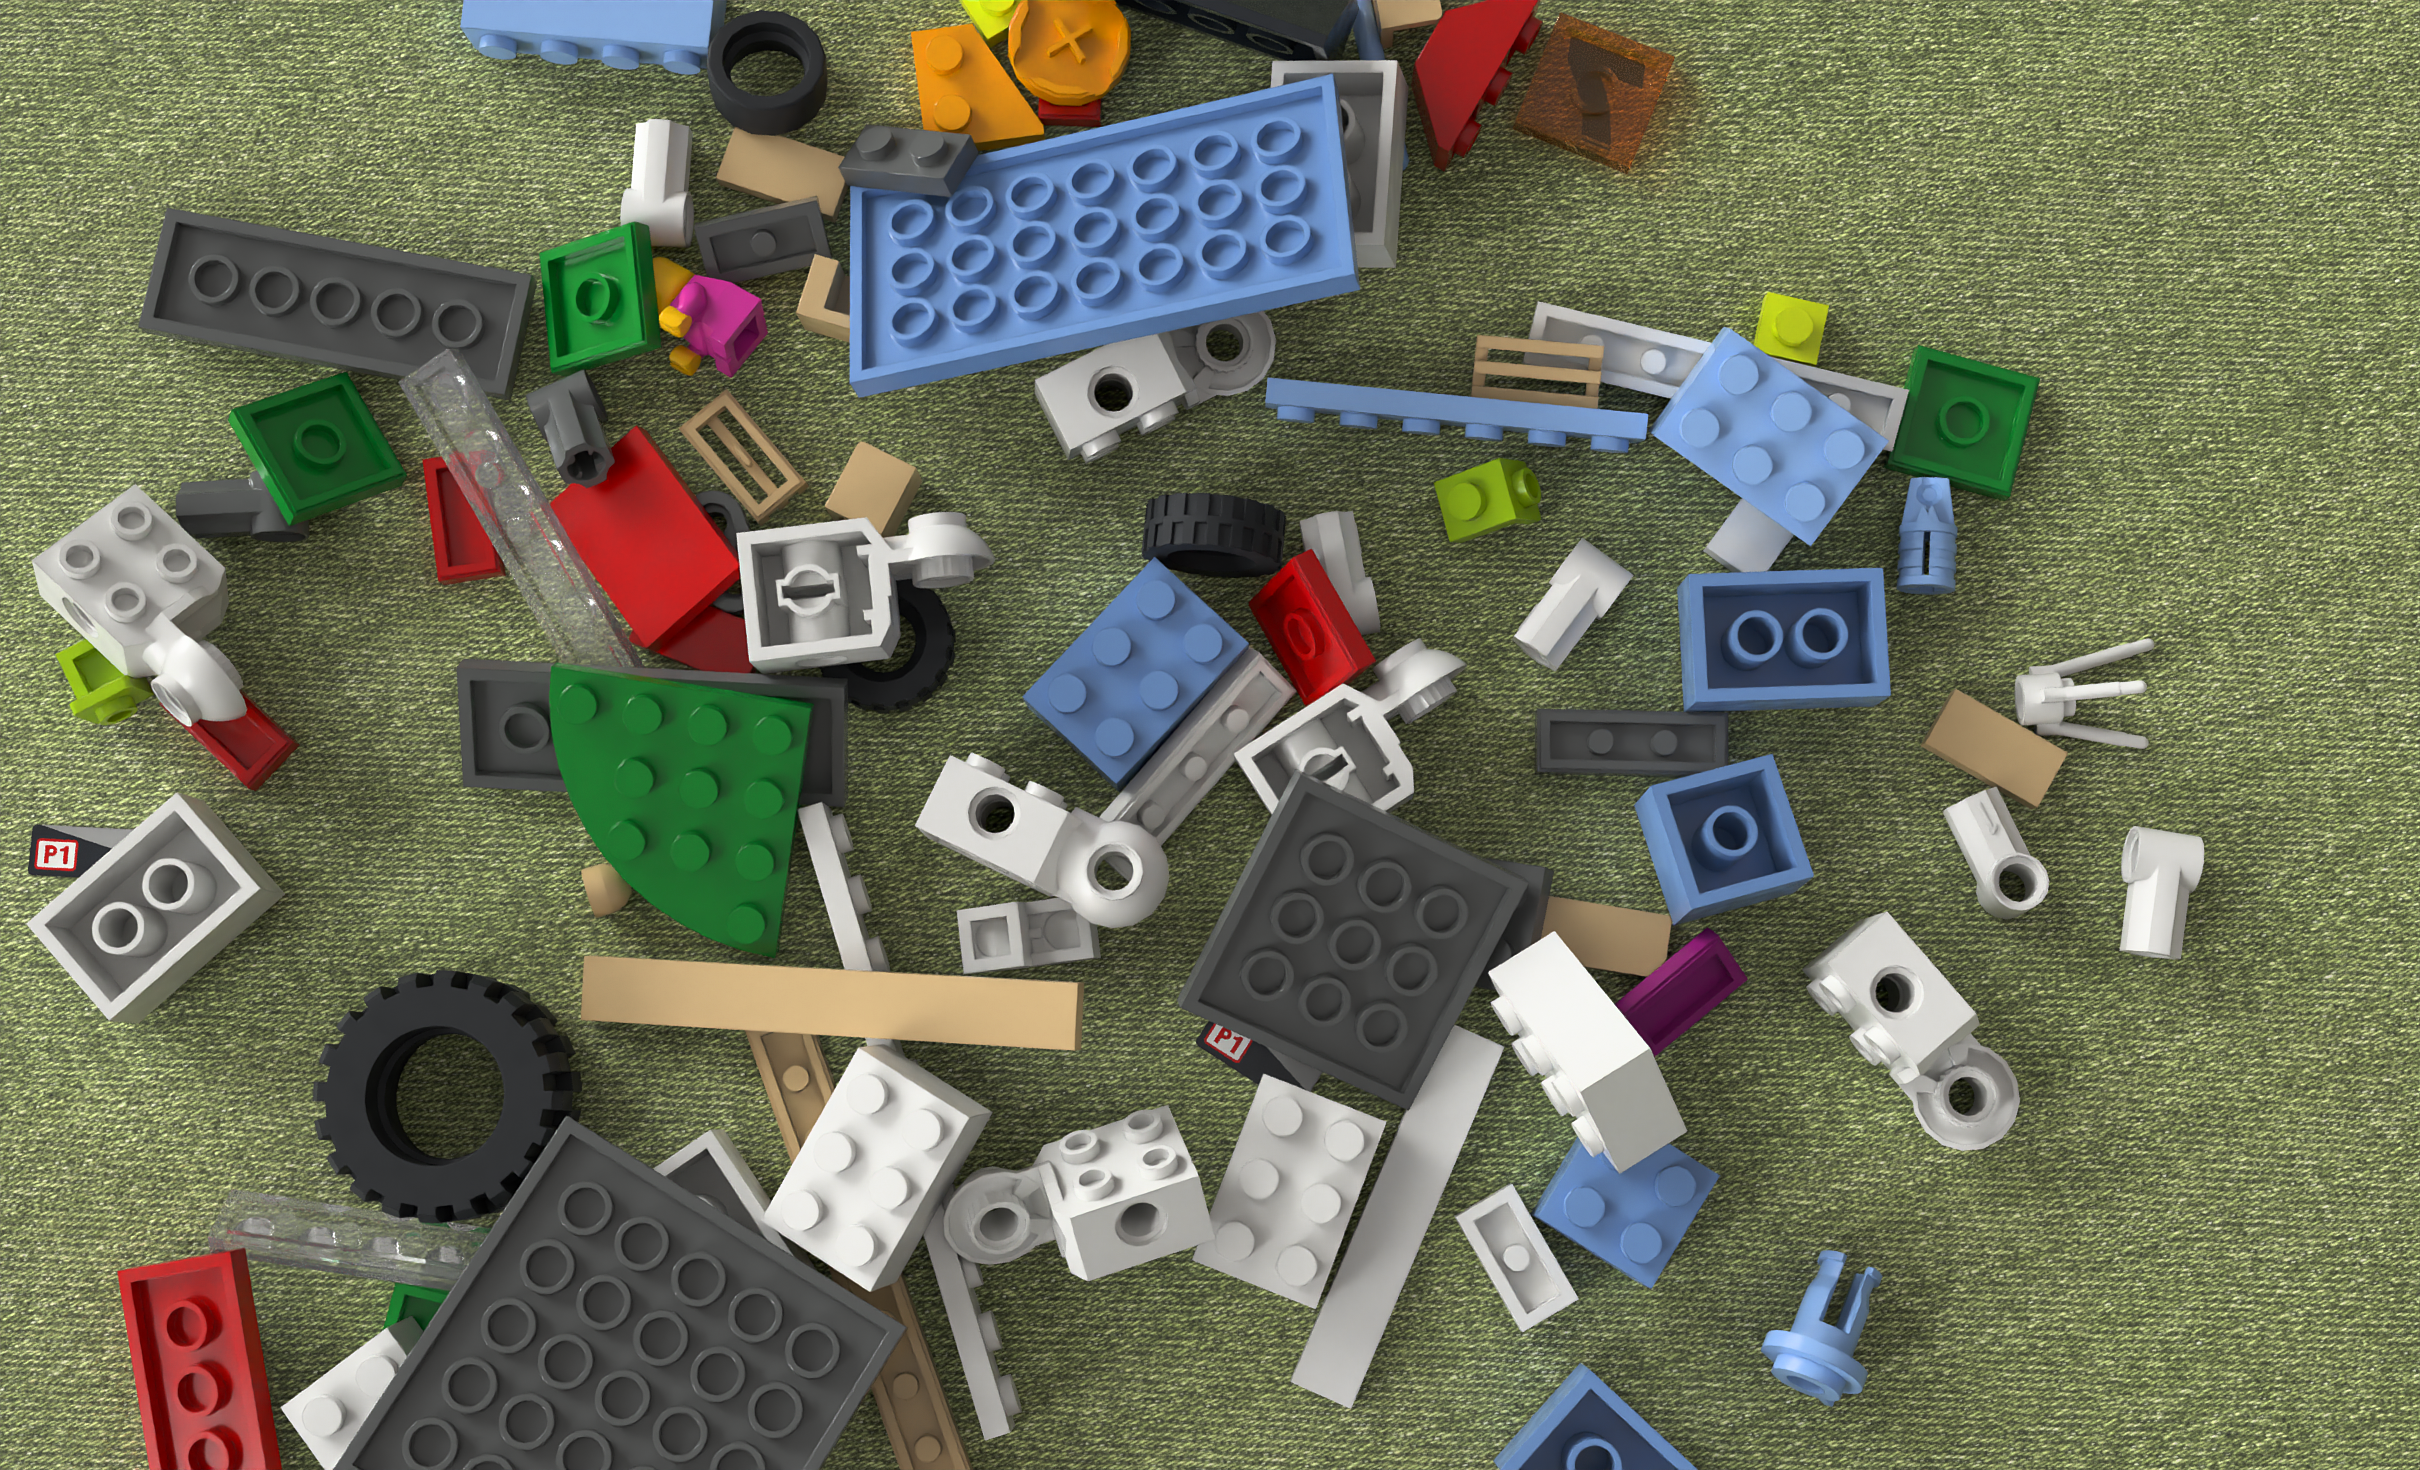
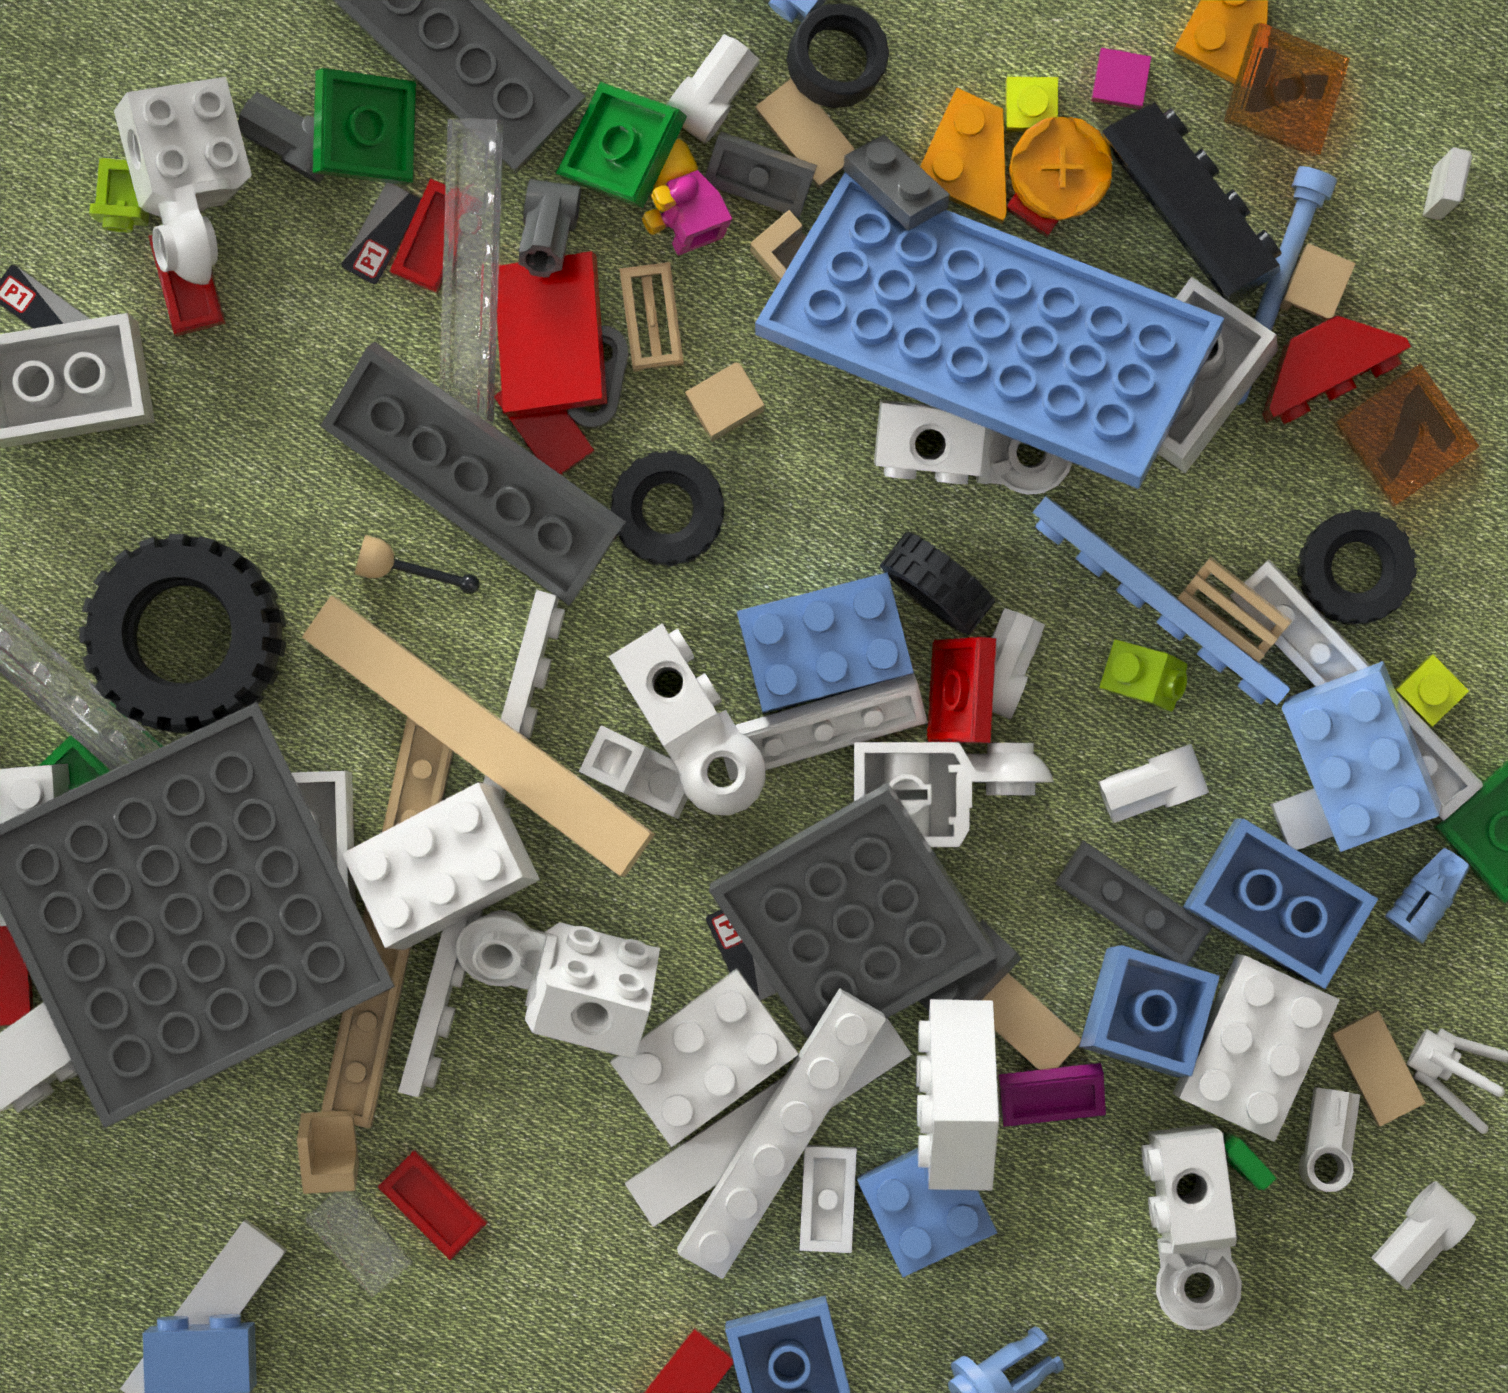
camera: 30 degrees right, 5 degrees up
green plate [549,662,814,958] -> none
white brick [736,512,995,674] -> none
none -> sticker [341,183,421,284]
none -> white plate [677,988,886,1279]
none -> white brick [1172,954,1340,1142]
none -> green tile [1223,1131,1277,1191]
none -> black tyre [1297,509,1417,625]

